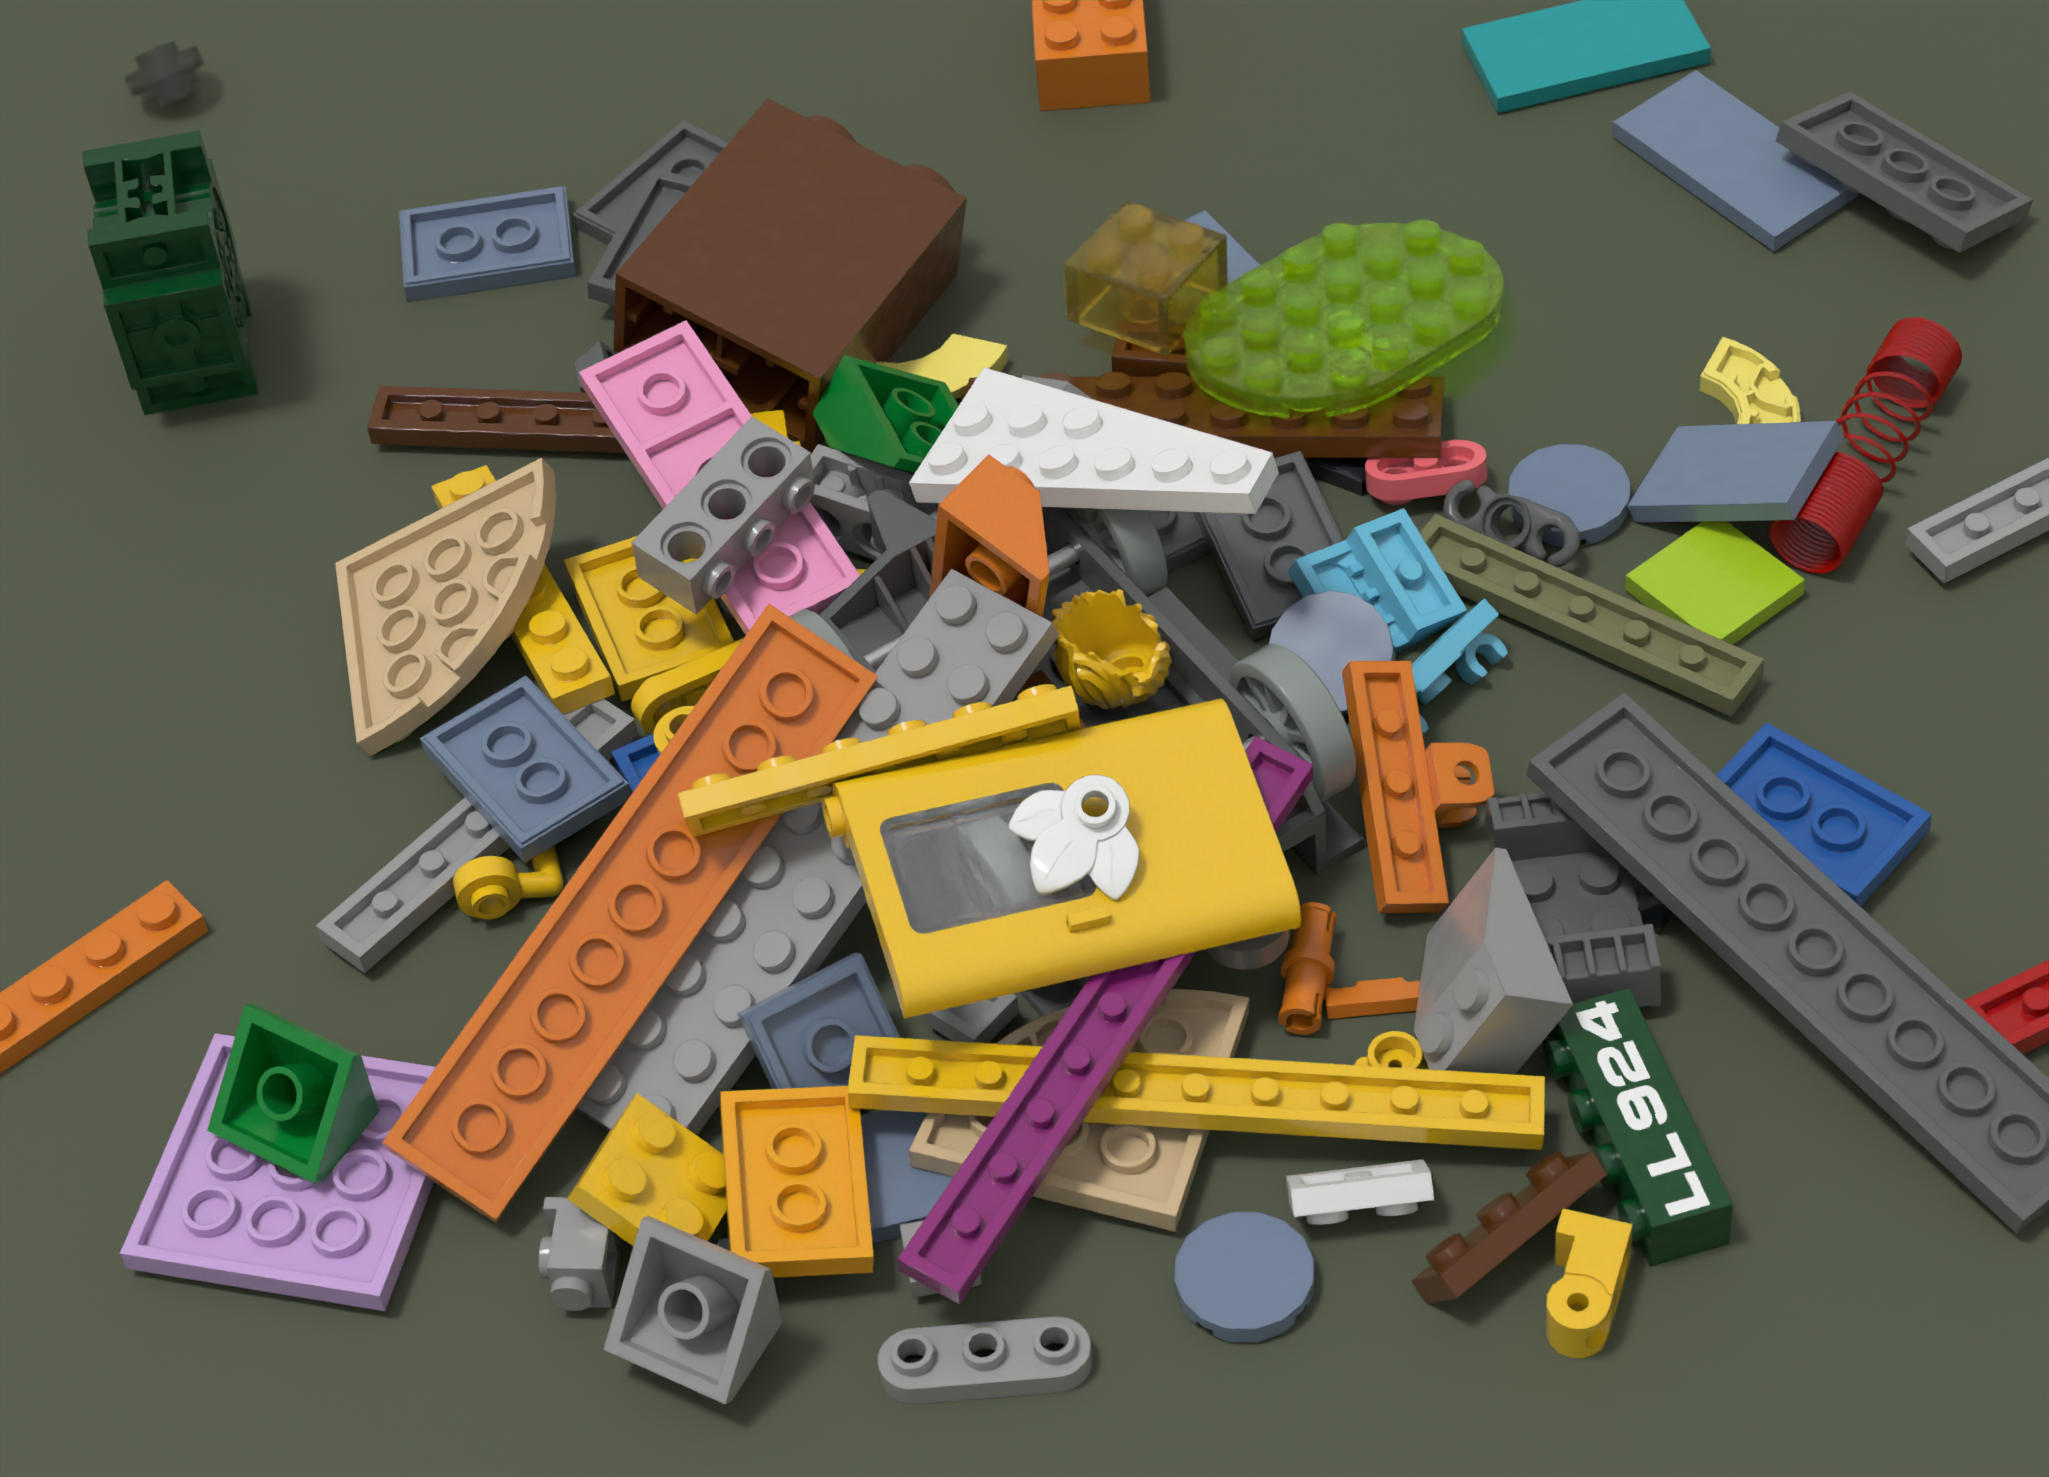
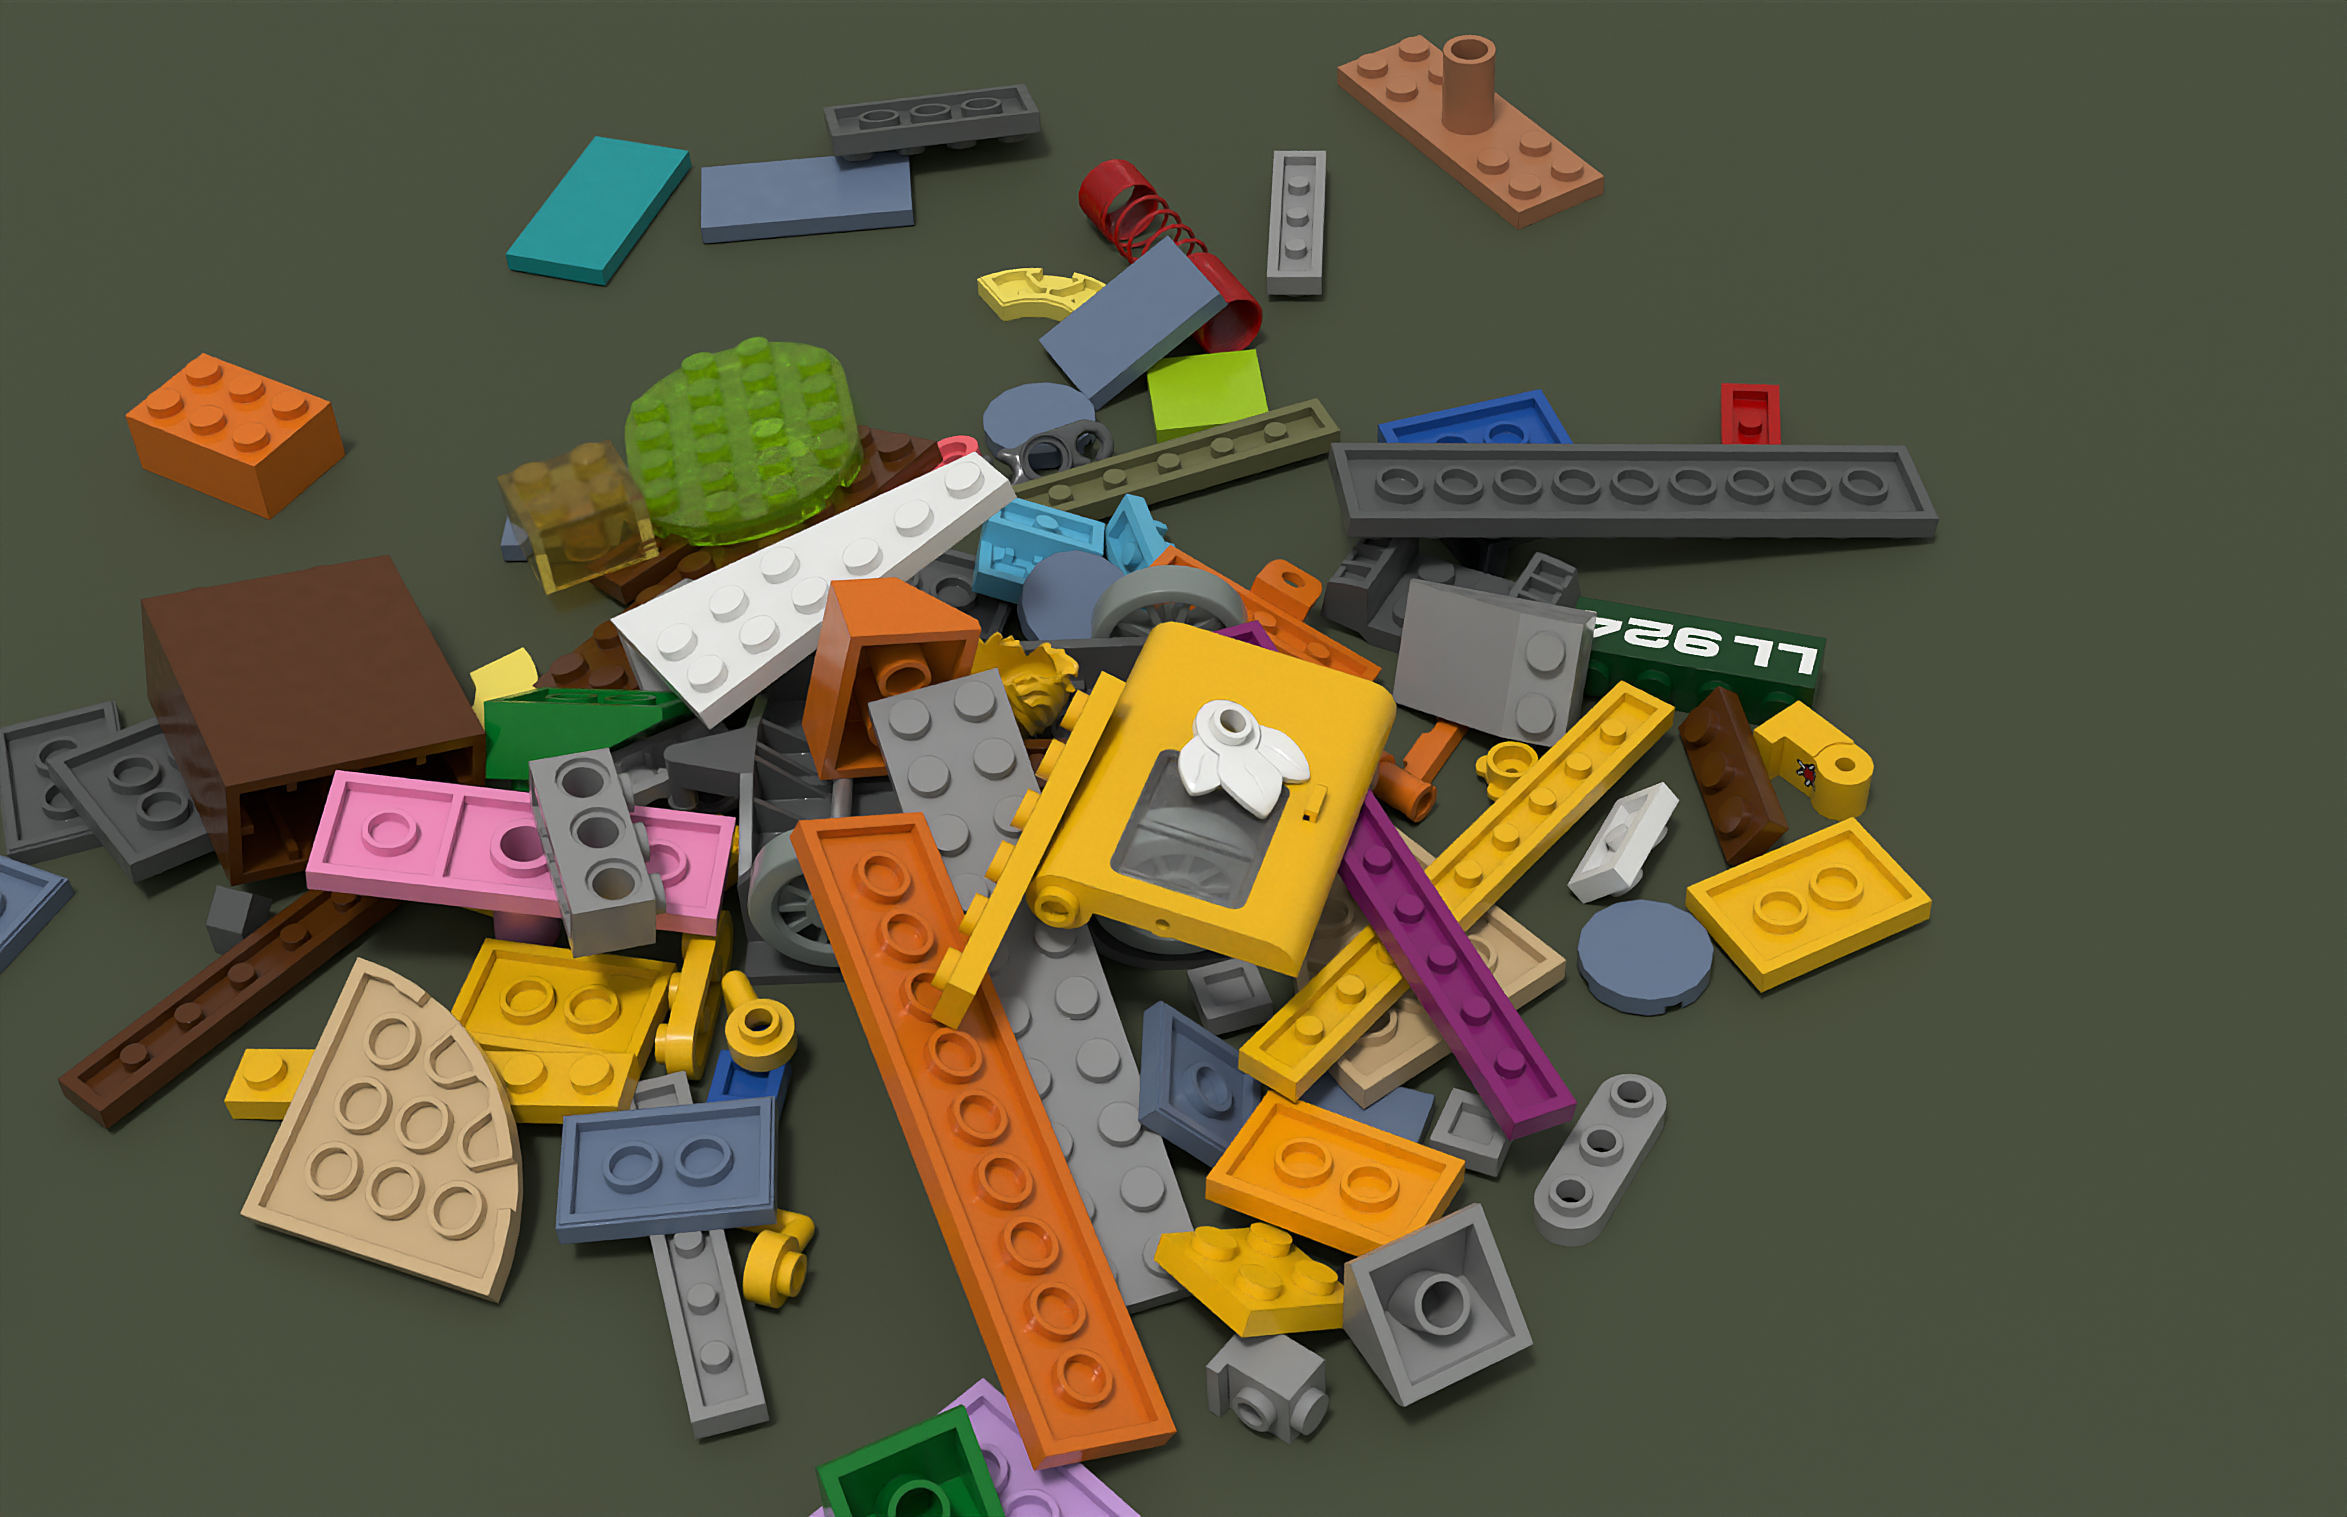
camera: 60 degrees left, 5 degrees down
none -> yellow plate [1685,817,1932,993]

